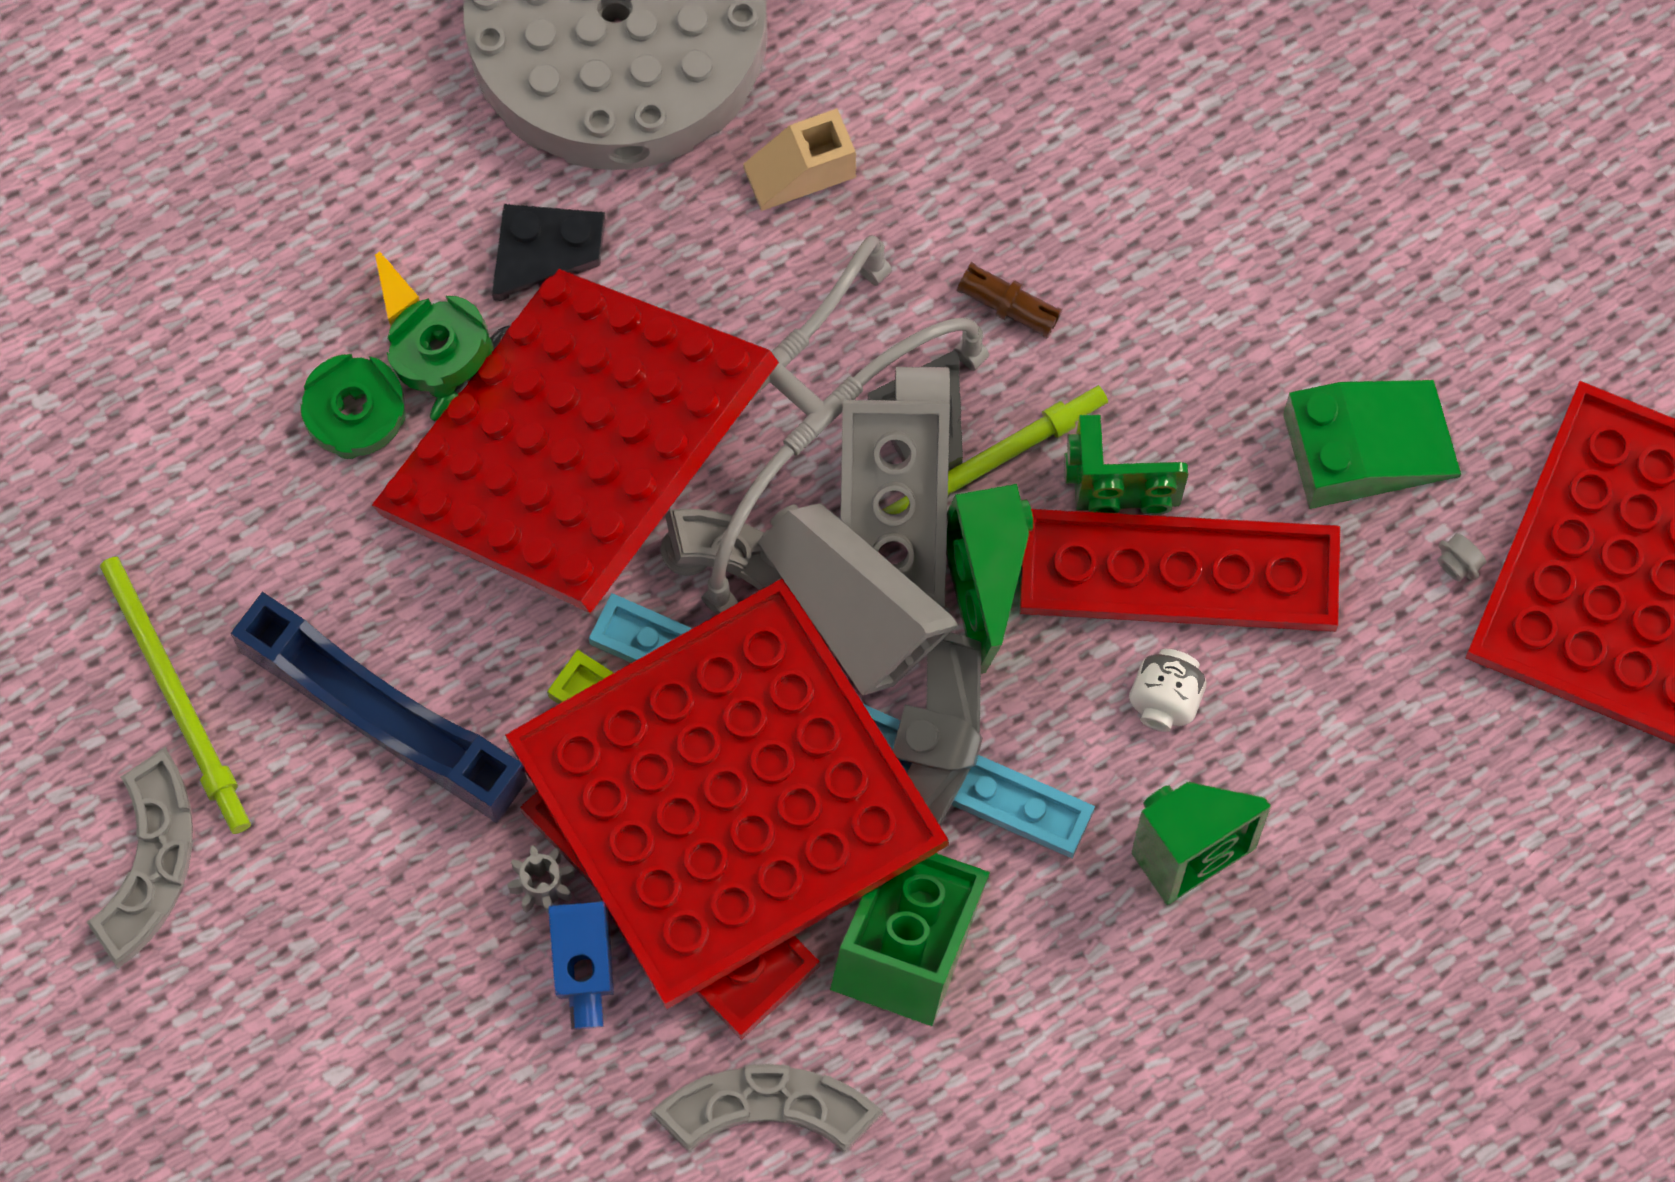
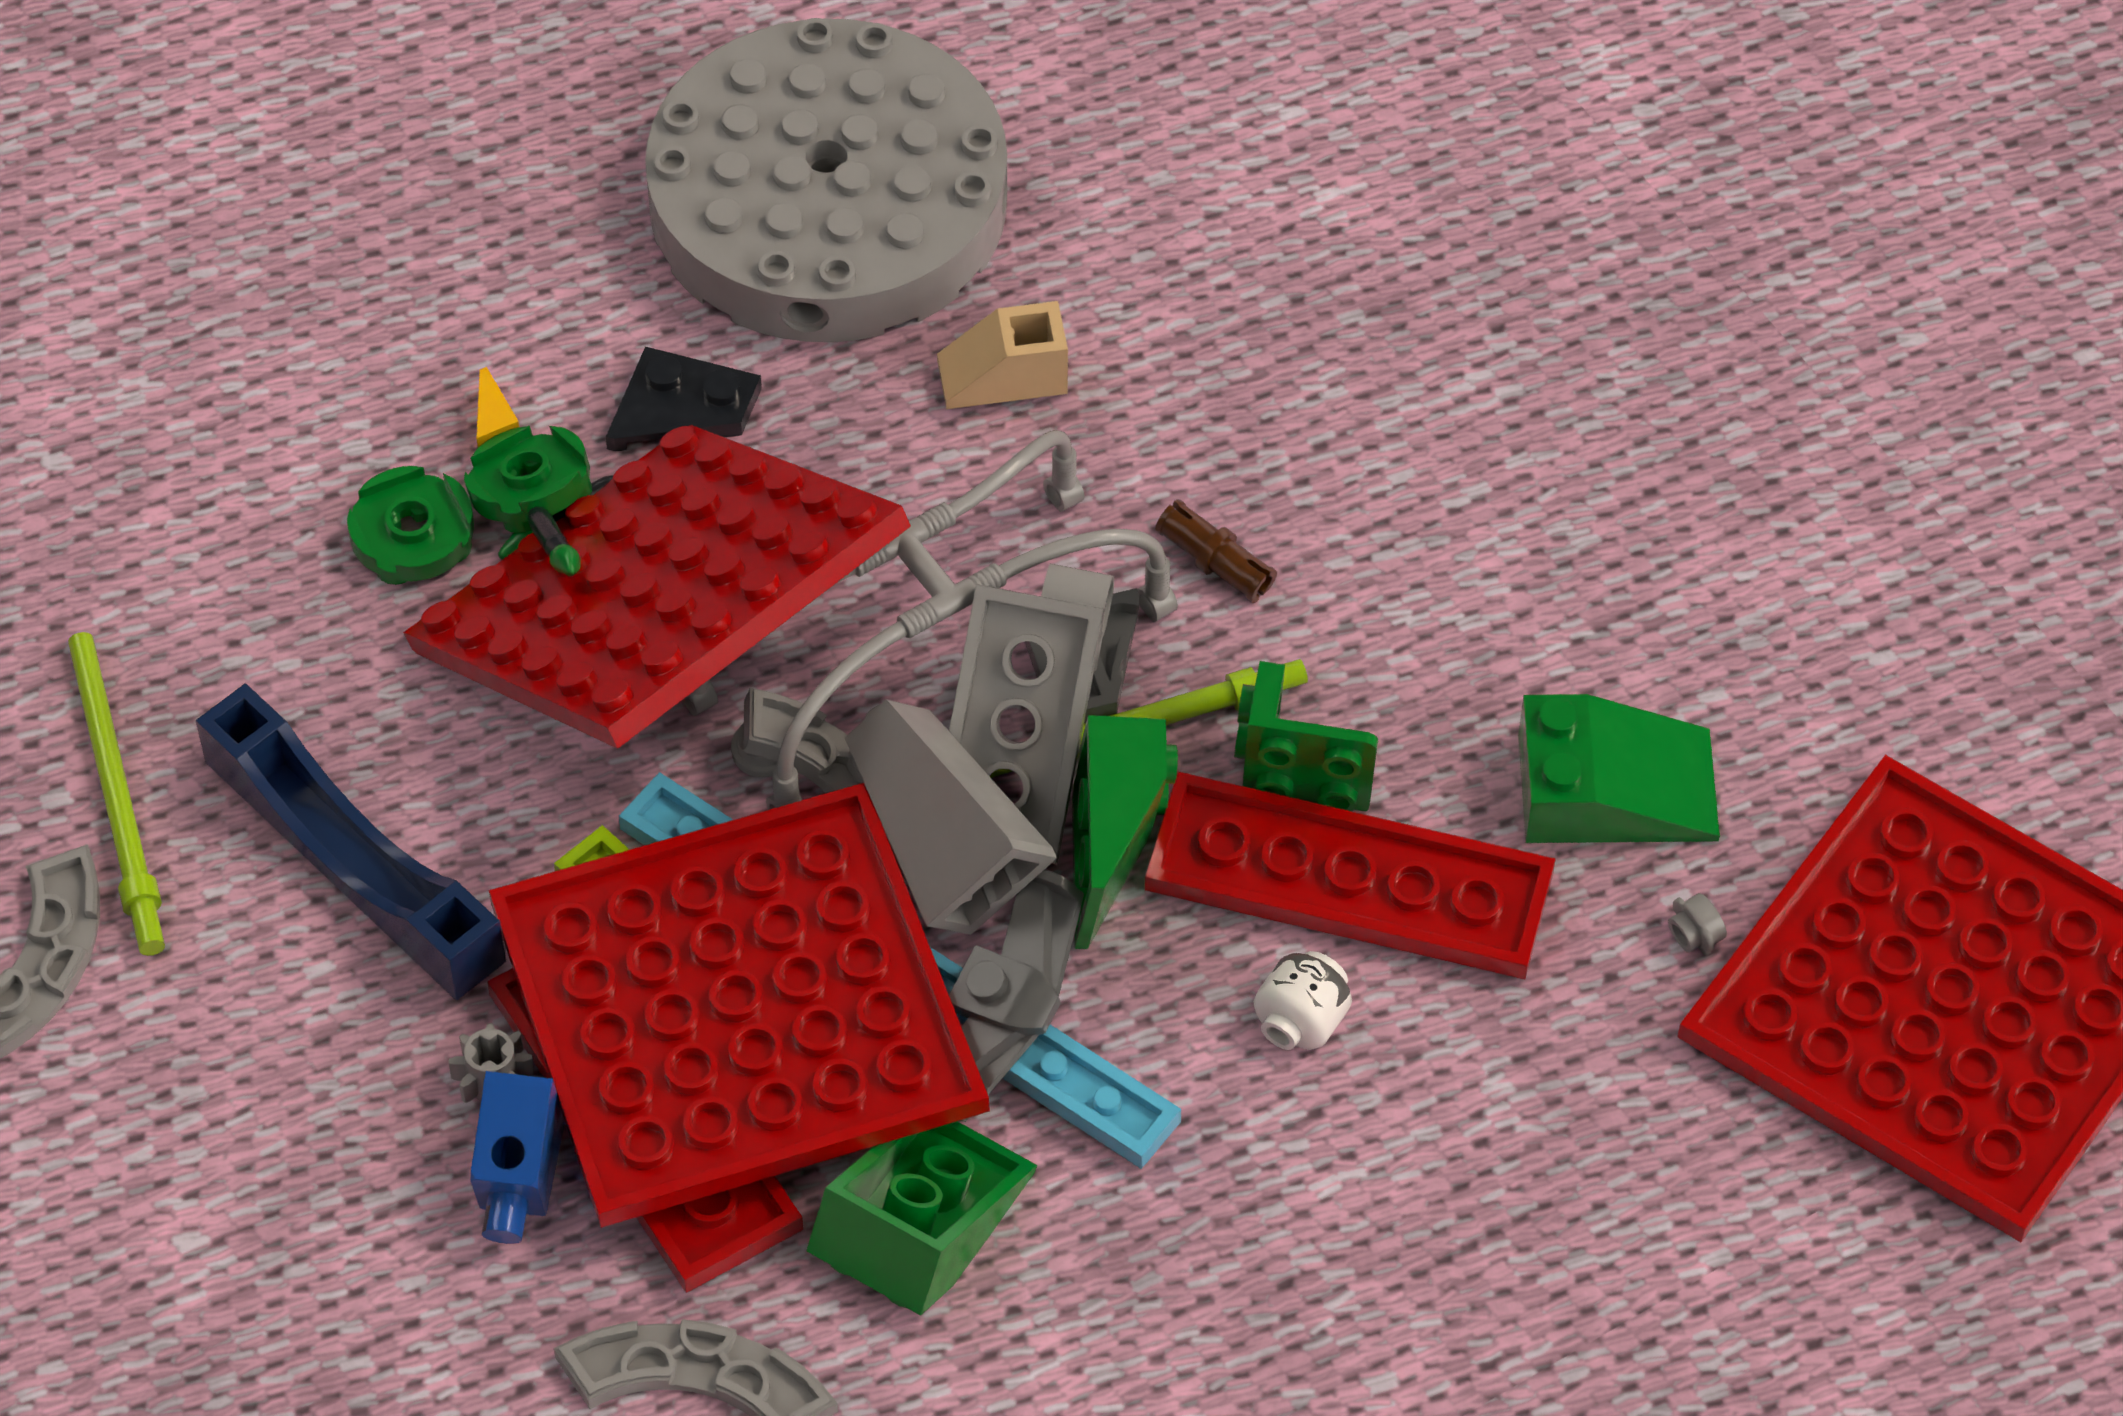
camera: 10 degrees right, 15 degrees down
green slope [1131,782,1271,906] -> none
none -> piece [527,506,581,576]

